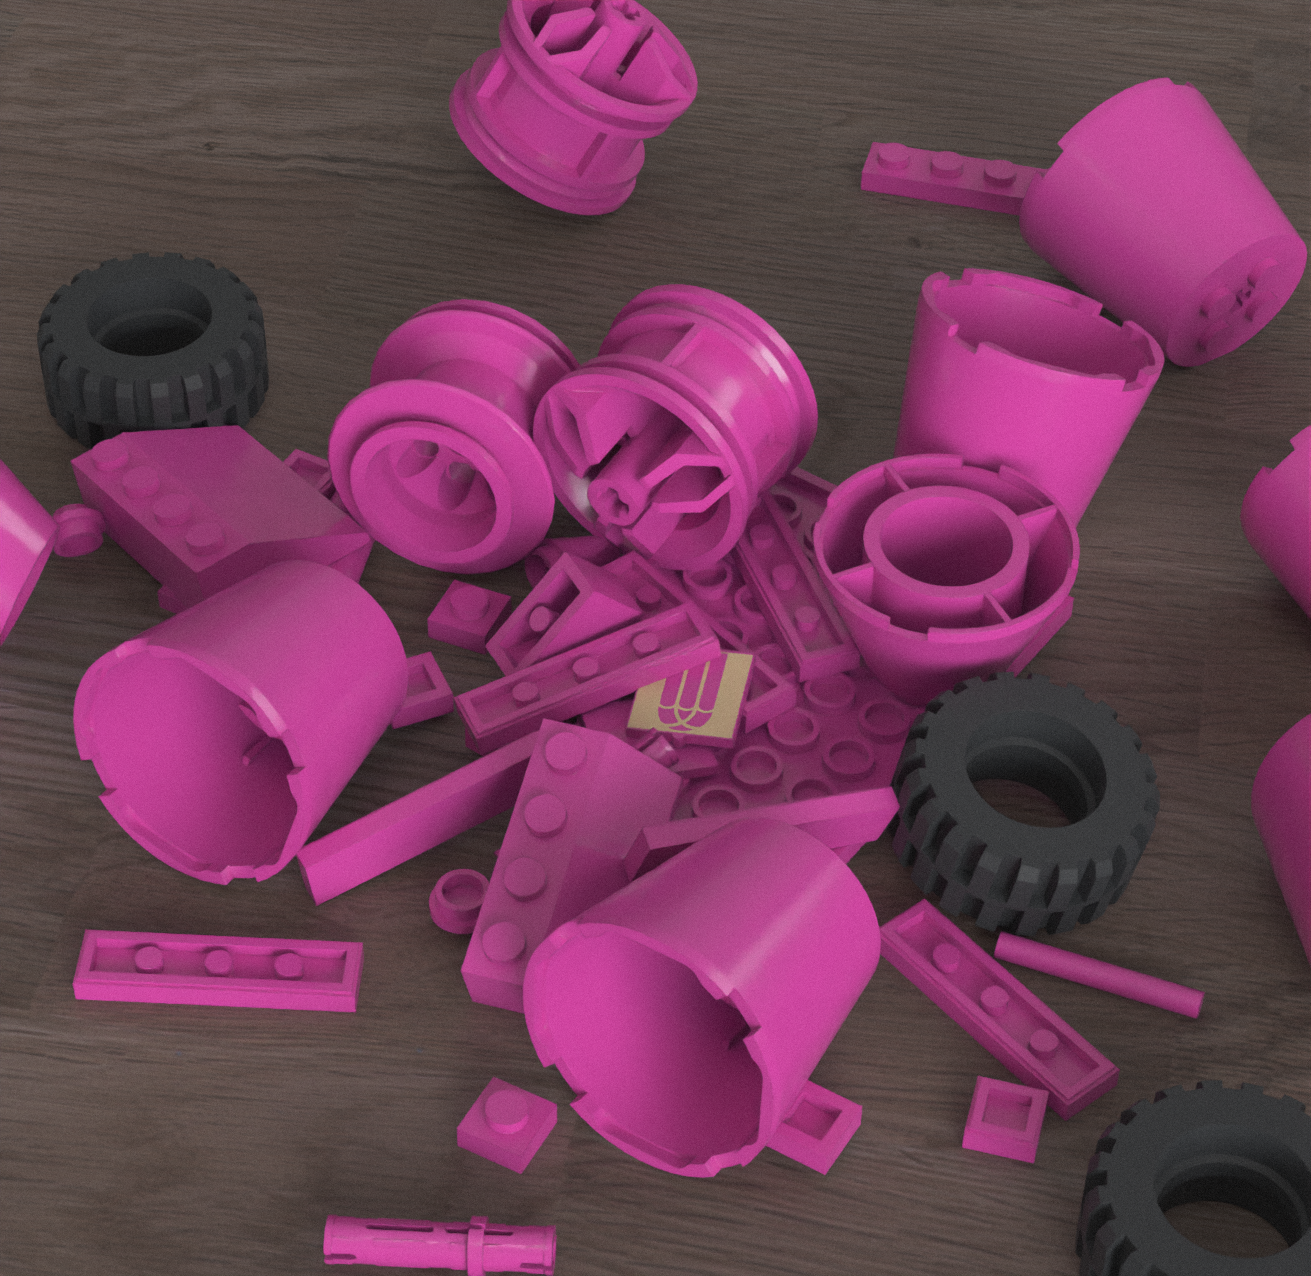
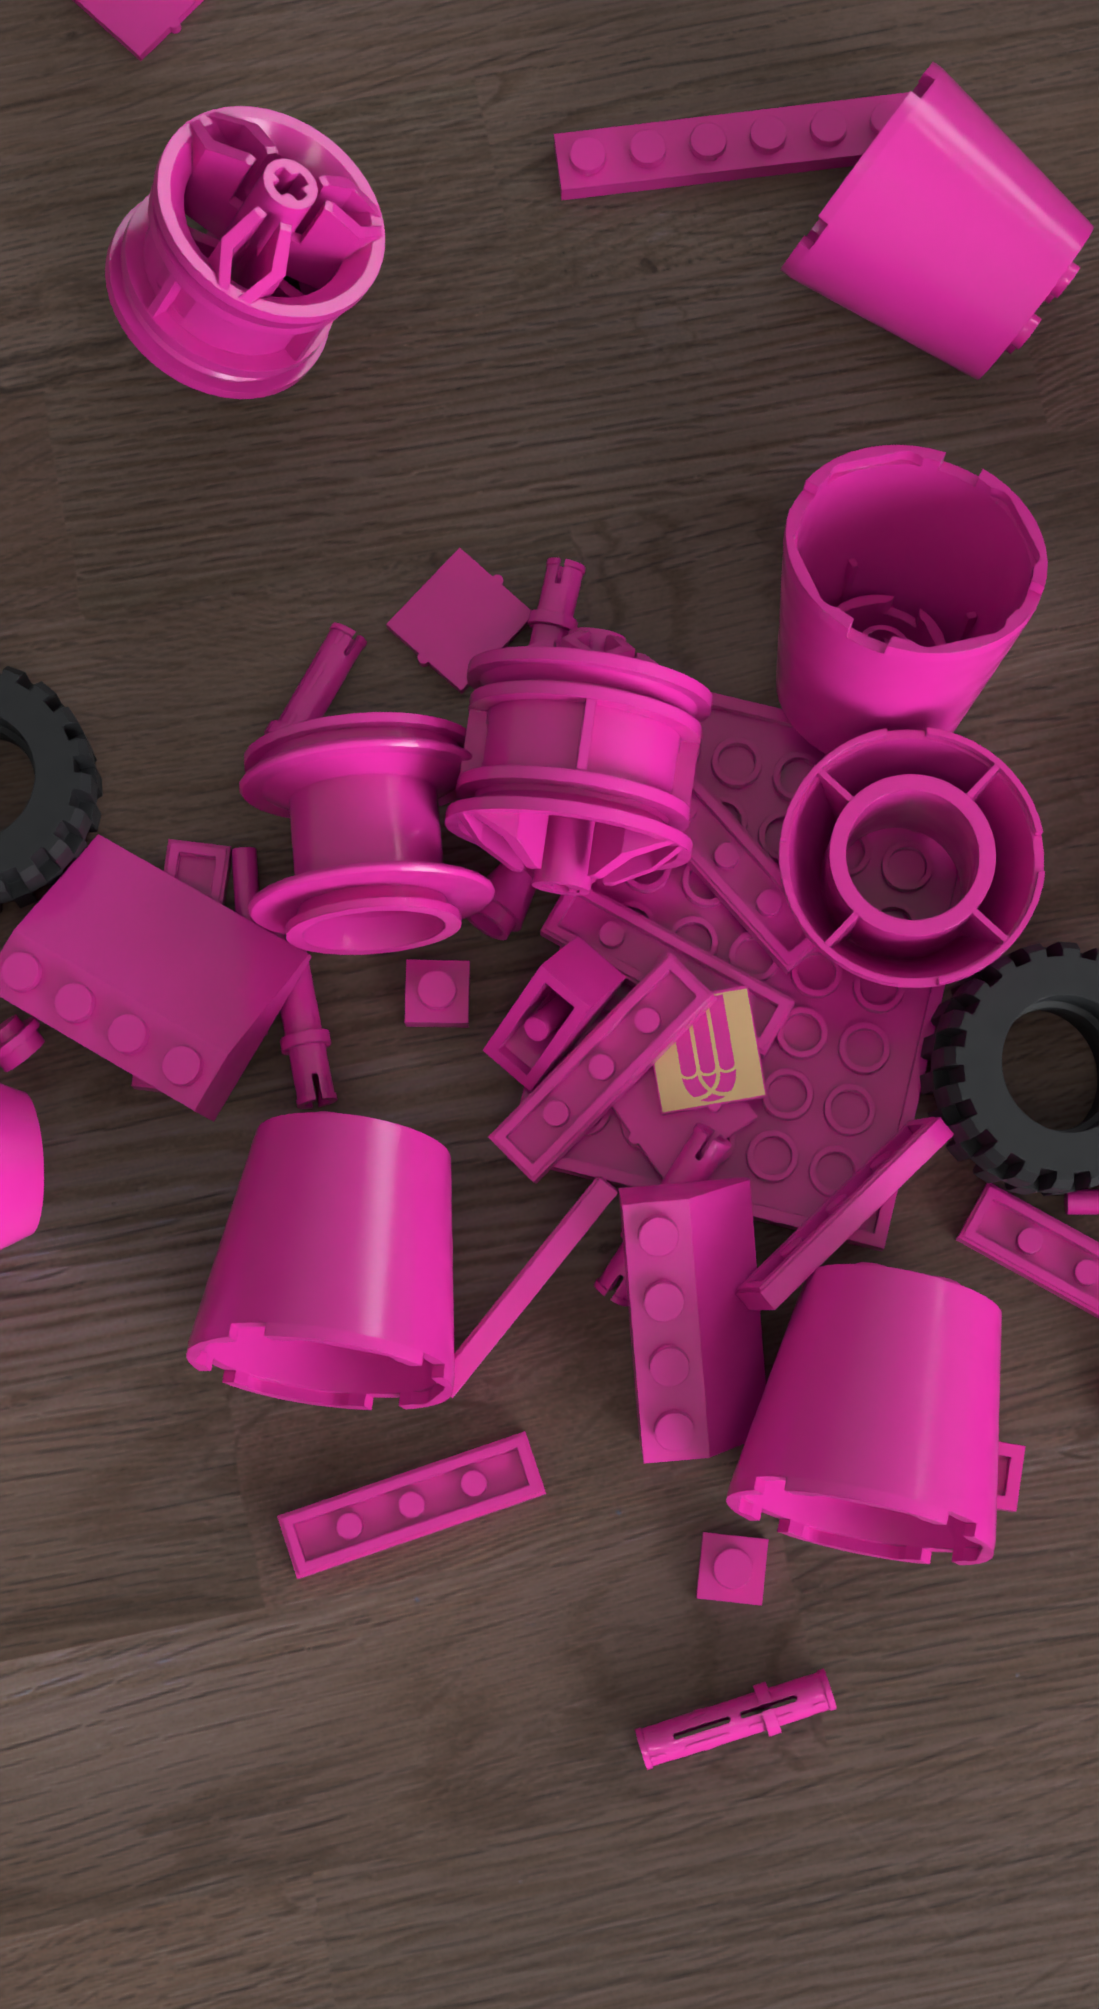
camera: 20 degrees left, 35 degrees up
dark pink plate [390,651,454,729] -> none
dark pink plate [429,869,489,934] -> none

